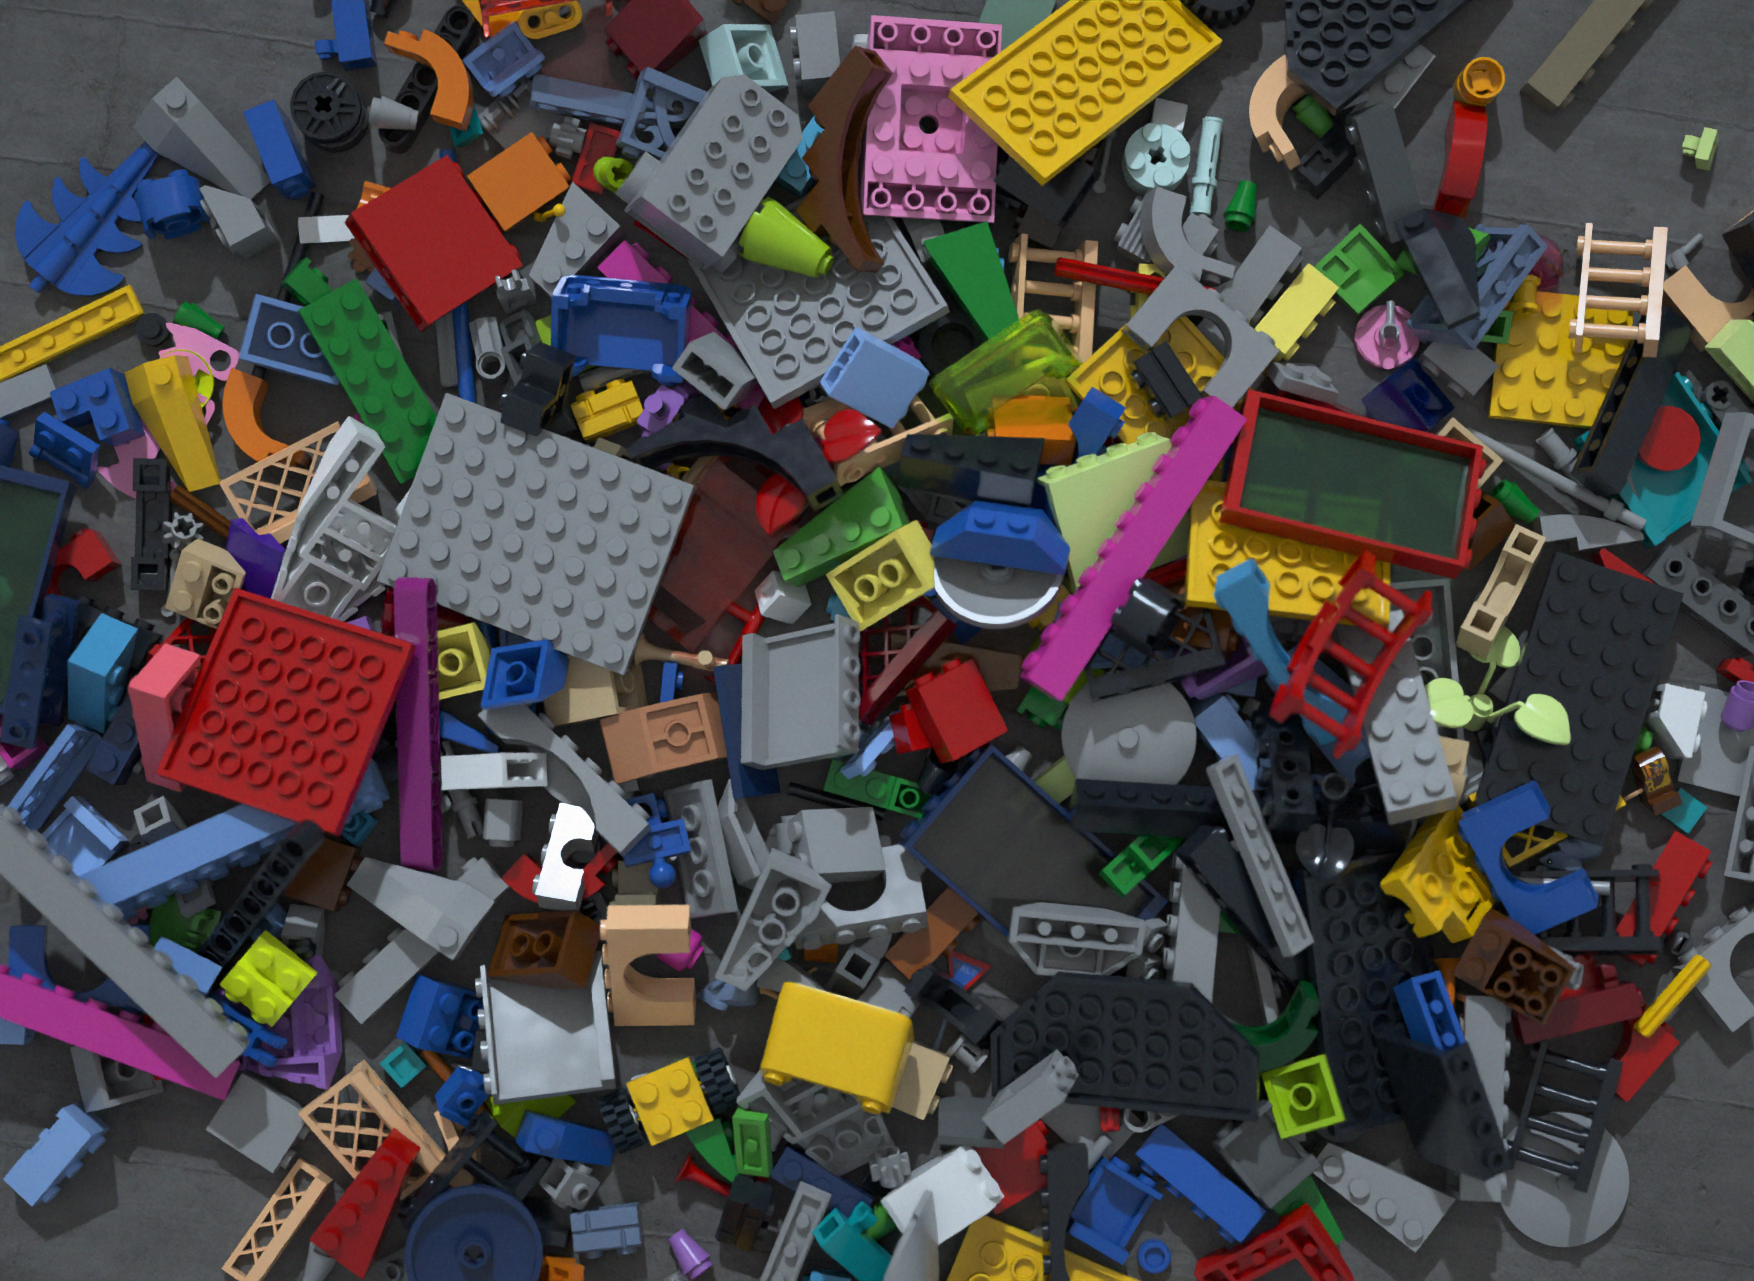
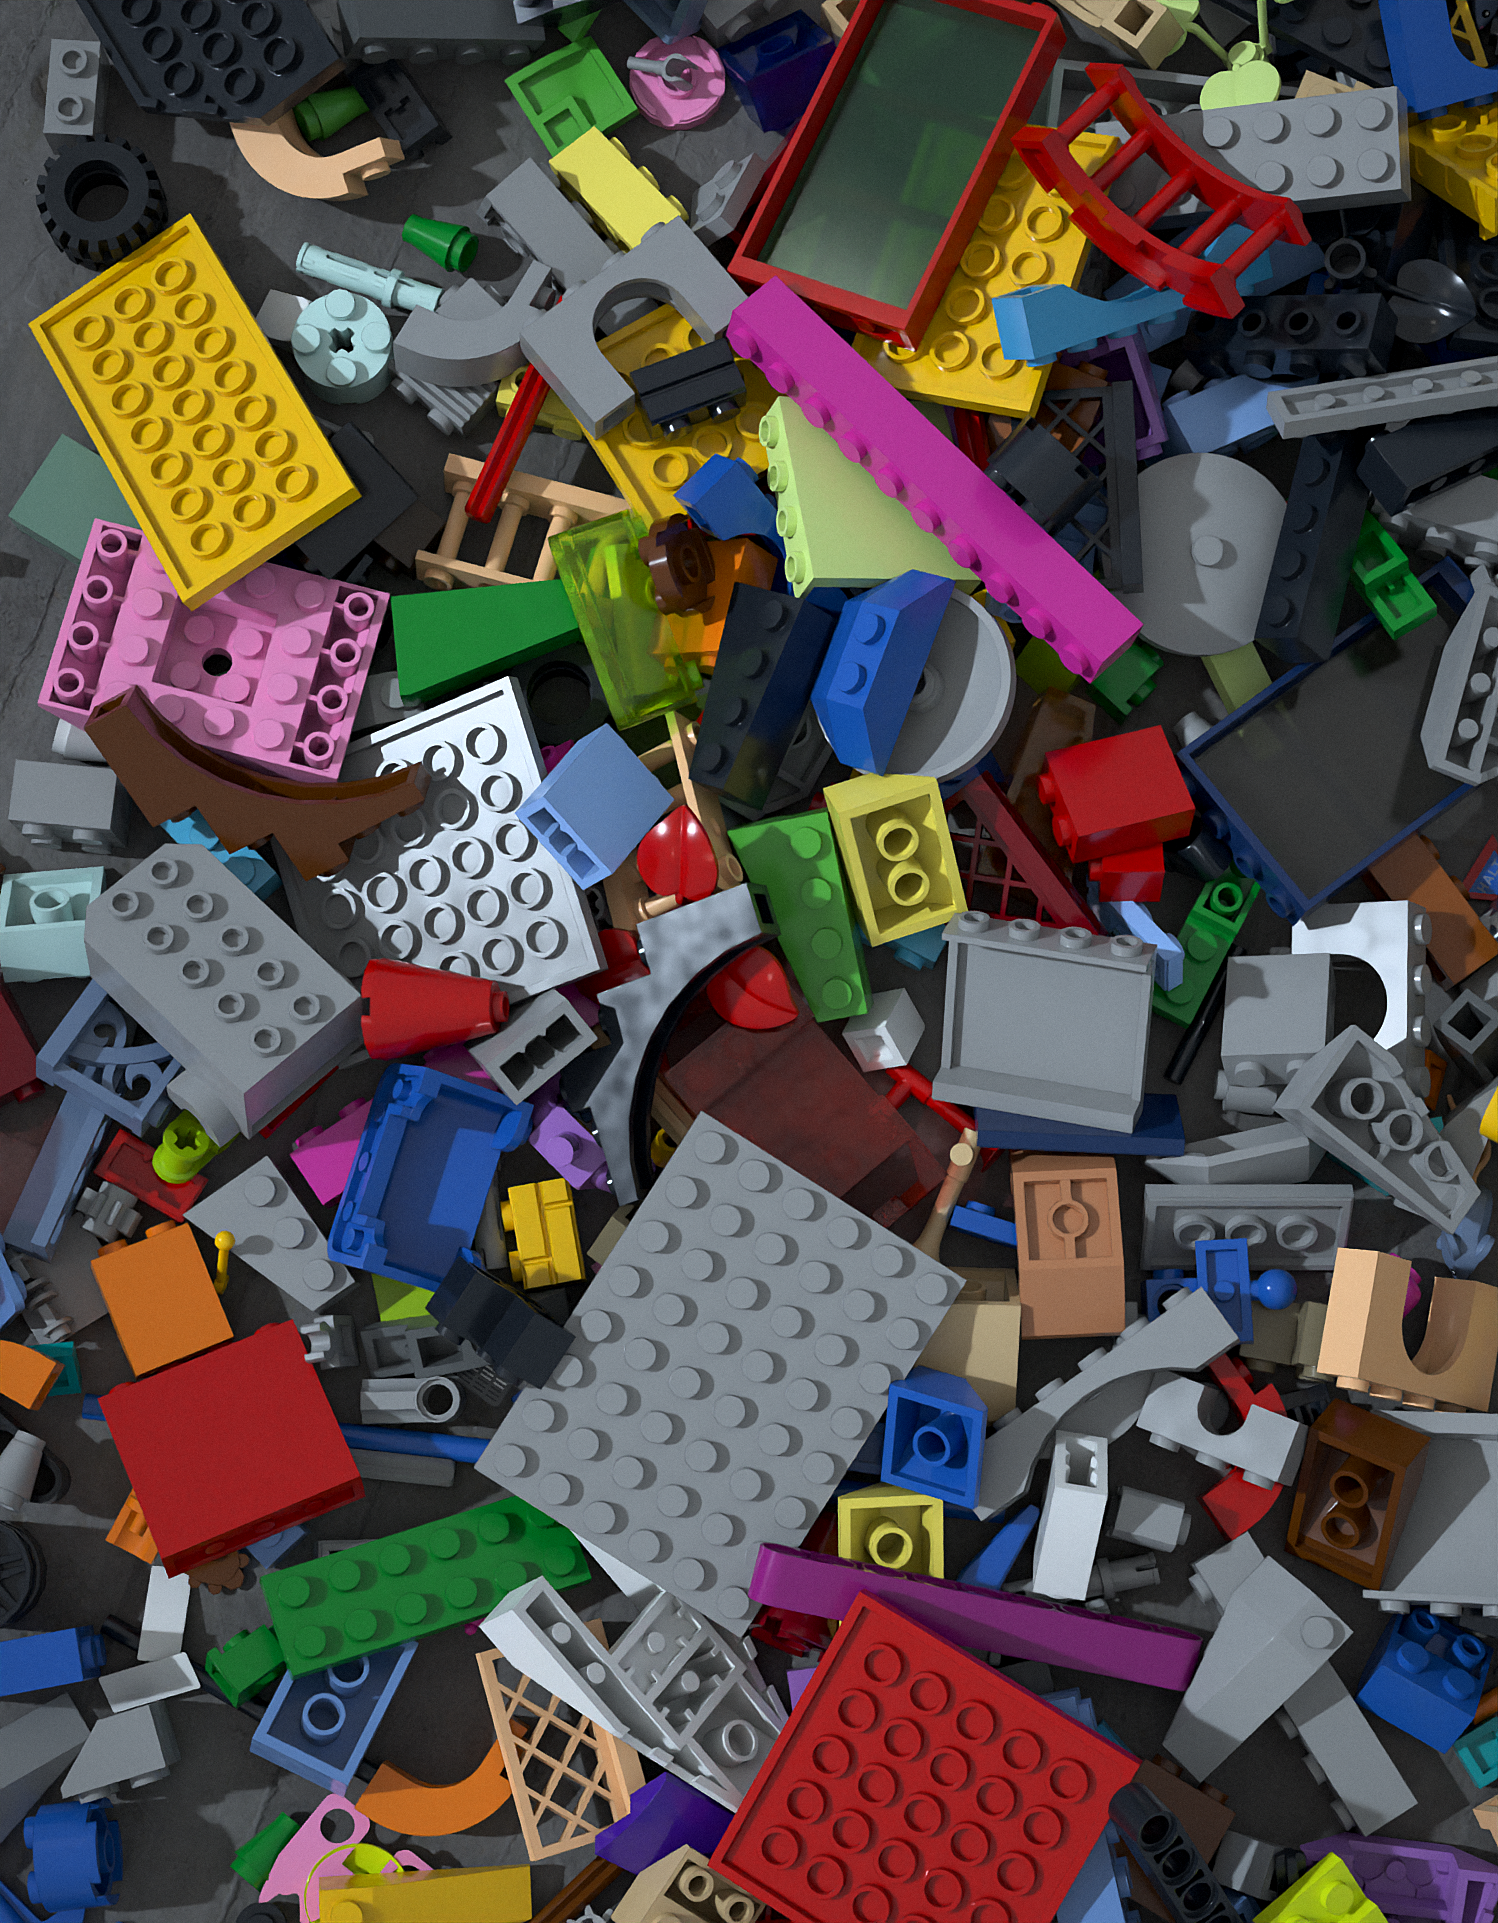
camera: 80 degrees left, 5 degrees down
lime cone [738,197,834,278] -> none
none -> white sticker [99,1652,201,1713]
none -> red cone [361,958,510,1061]
none -> reddish brown plate [638,513,715,618]

